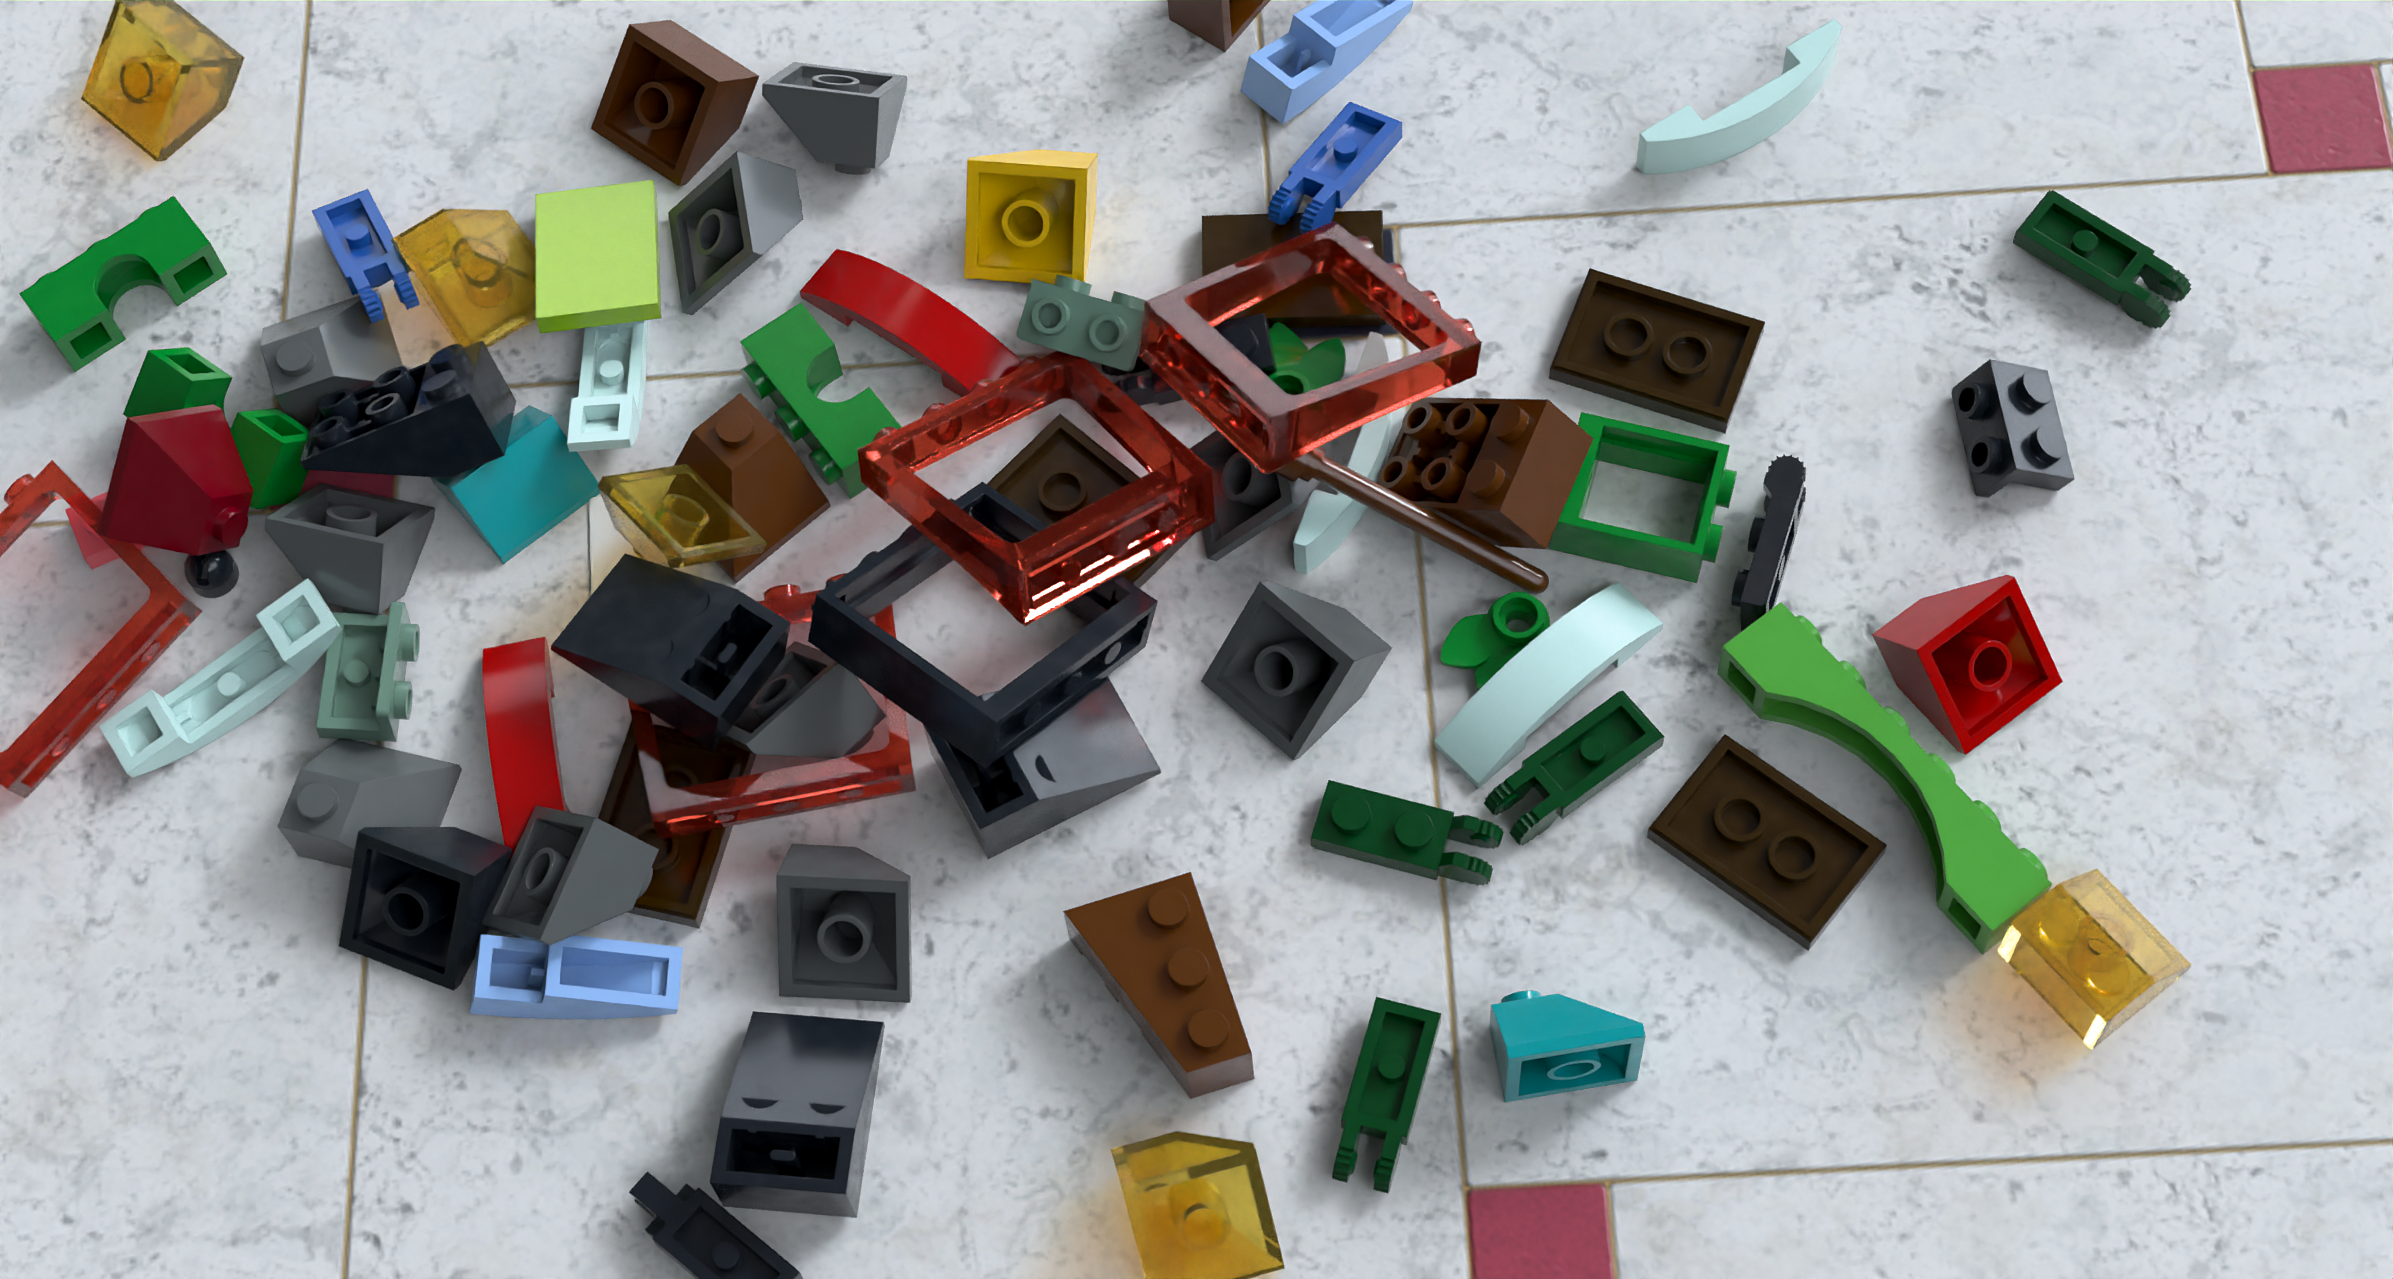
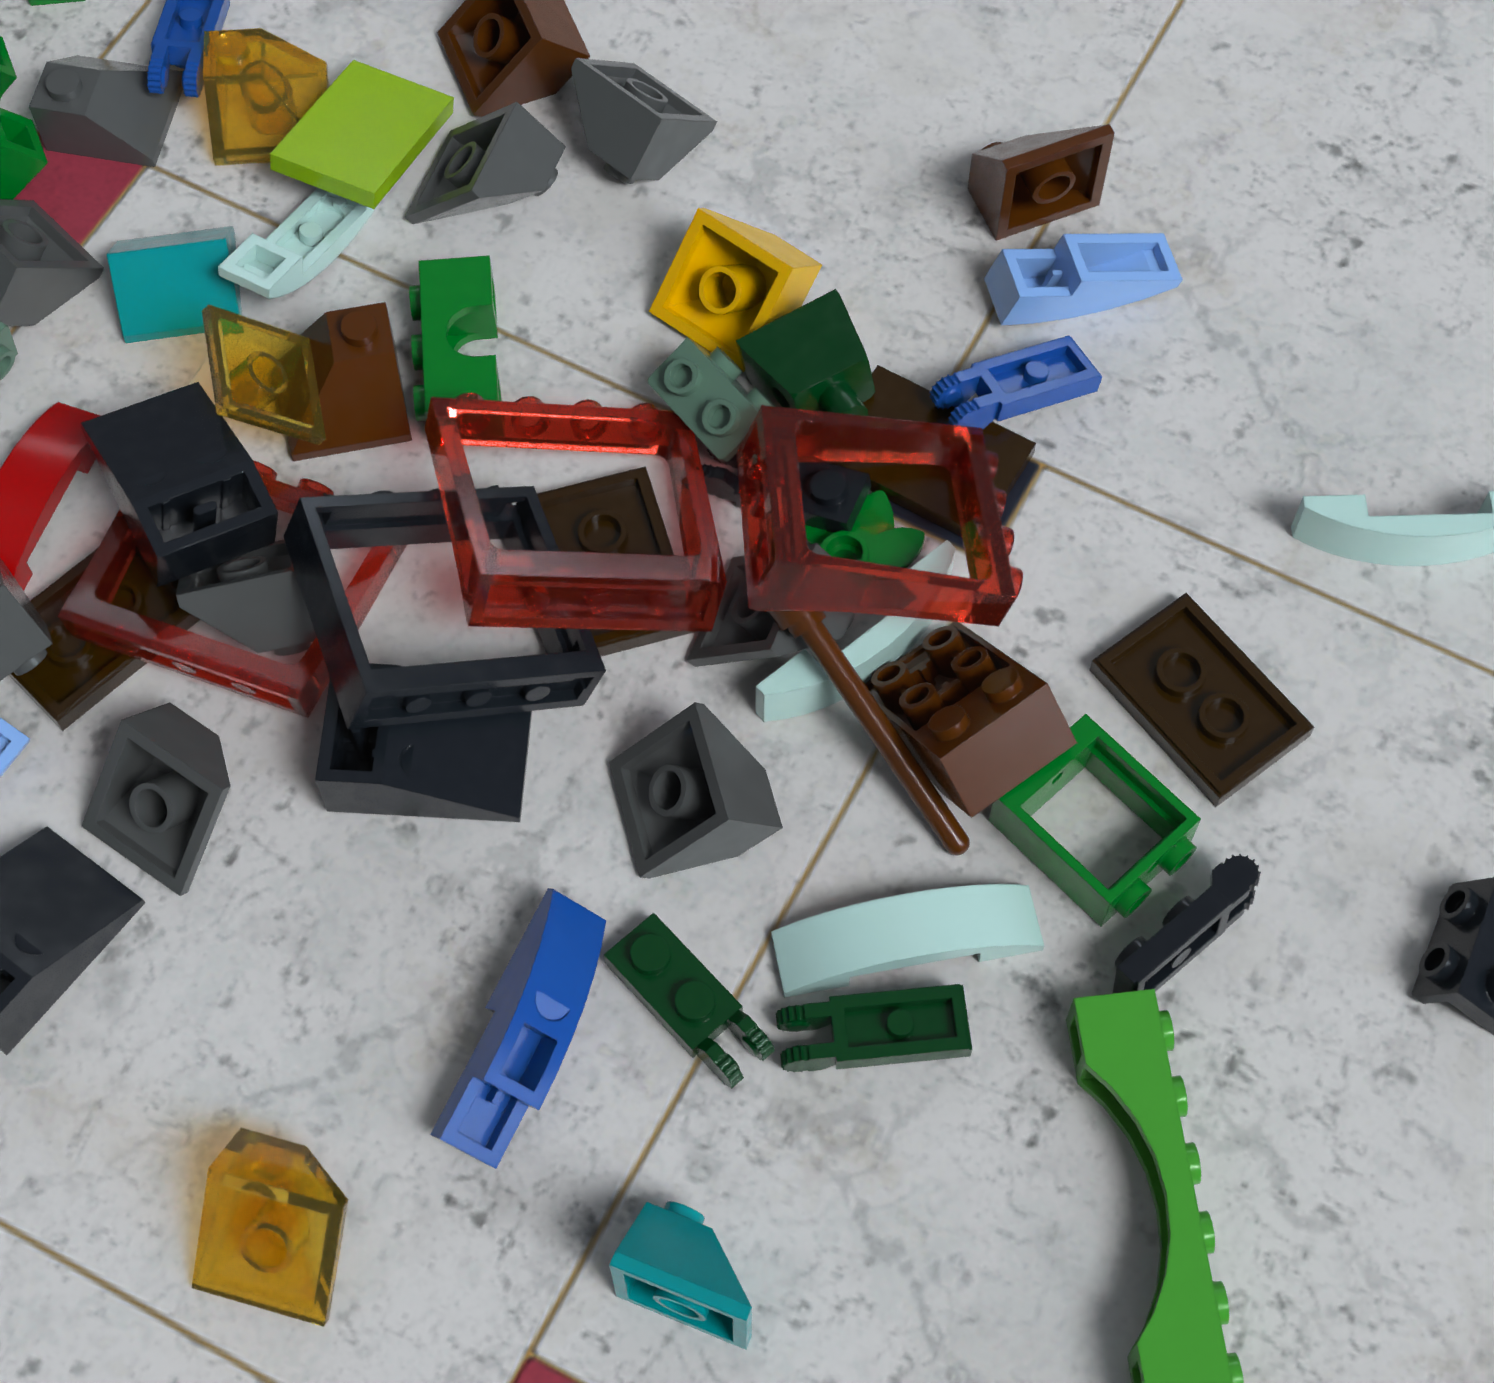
camera: 25 degrees right, 0 degrees up
black slope [300,340,516,478] -> none
red slope [799,249,1028,416] -> none
reddish brown wedge [1063,872,1255,1099] -> none
dark green hinge [1332,997,1441,1194] -> none
green plate [1441,592,1550,691] -> none
dark brown tile [1647,734,1887,951] -> none
red slope [1872,575,2063,755] -> none
none -> blue slope [430,888,606,1169]
none -> dark green torso [736,289,875,433]

